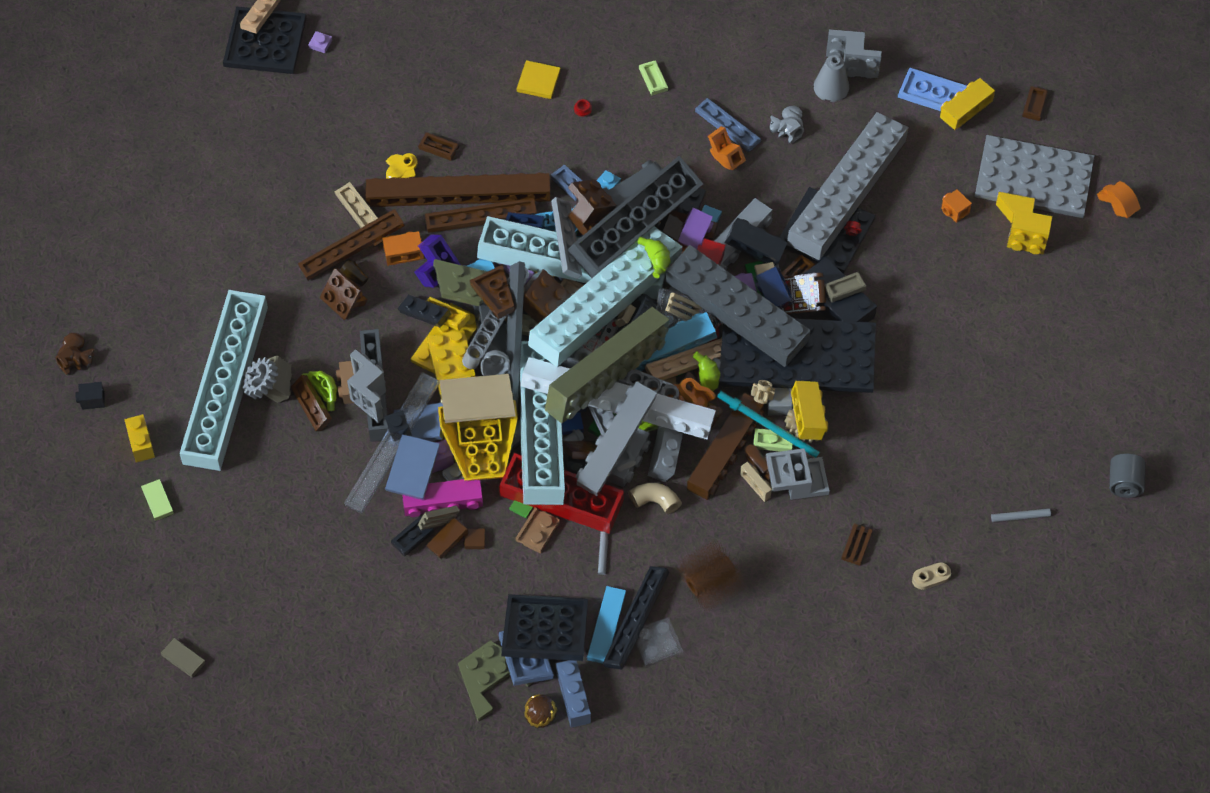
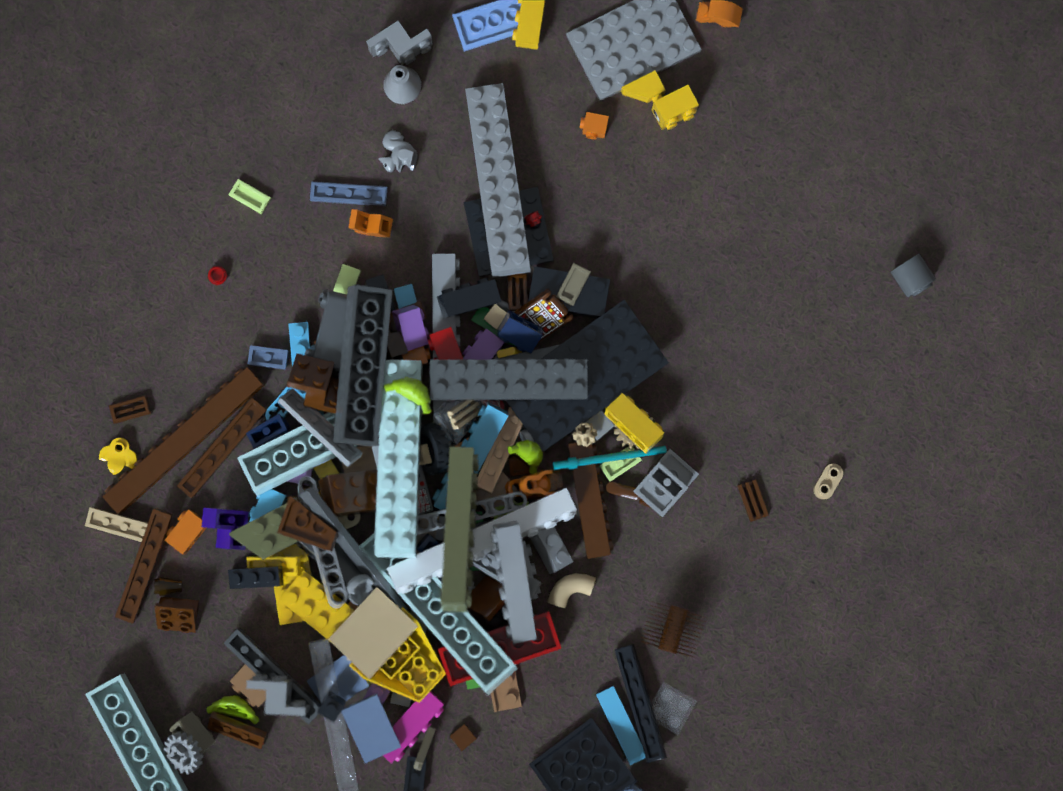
camera: 40 degrees left, 25 degrees up
reddish brown tile [426,518,469,559] -> none
yellow tile [517,60,560,99] -> none
light grey bar [598,531,608,575] -> none
tan plate [740,462,772,502] -> none
light grey bar [991,508,1051,522] -> none

